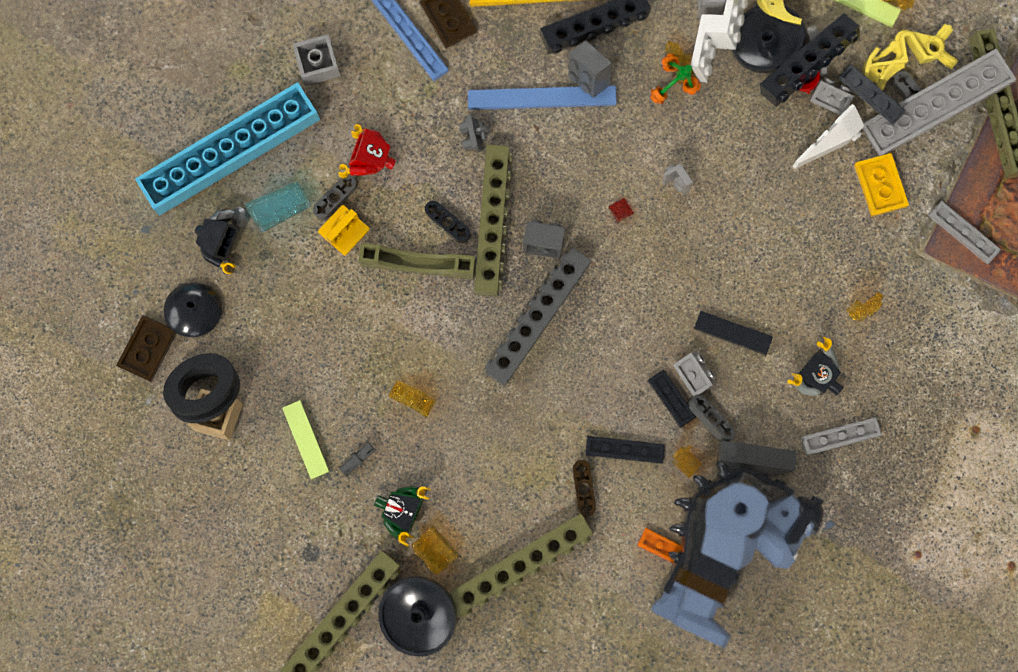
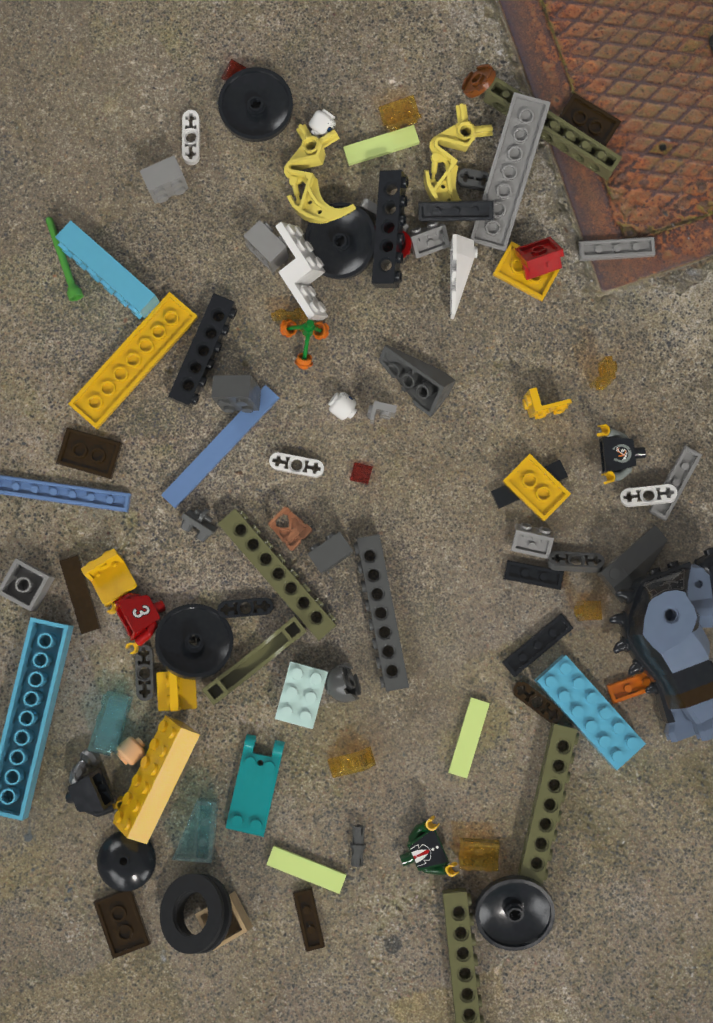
camera: 45 degrees left, 5 degrees up
none -> dark brown tile [59,555,101,634]
none -> yellow bracket [81,548,137,605]
none -> yellow brick [112,715,200,844]
none -> light nougat head [116,736,146,765]
none -> black dish [155,604,234,680]
none -> clear light blue wedge [172,798,219,863]
none -> teal hinge [226,733,285,837]
none -> nougat piece [268,506,313,551]
none -> white beam [269,452,324,478]
none -> light aqua brick [275,661,329,729]
none -> dark brown tile [293,887,325,952]
none -> dark grey cylinder [325,662,361,703]
none -> white head [328,392,357,420]
none -> dark grey wedge [378,345,456,417]
none -> yellowish green tile [448,697,490,778]
none -> dark orange tile [462,64,496,98]
none -> yellow plate [502,454,571,522]
none -> red bracket [515,236,564,280]
none -> yellow bracket [522,387,572,420]
none -> medium azure brick [534,654,646,770]
none -> white beam [620,484,677,507]

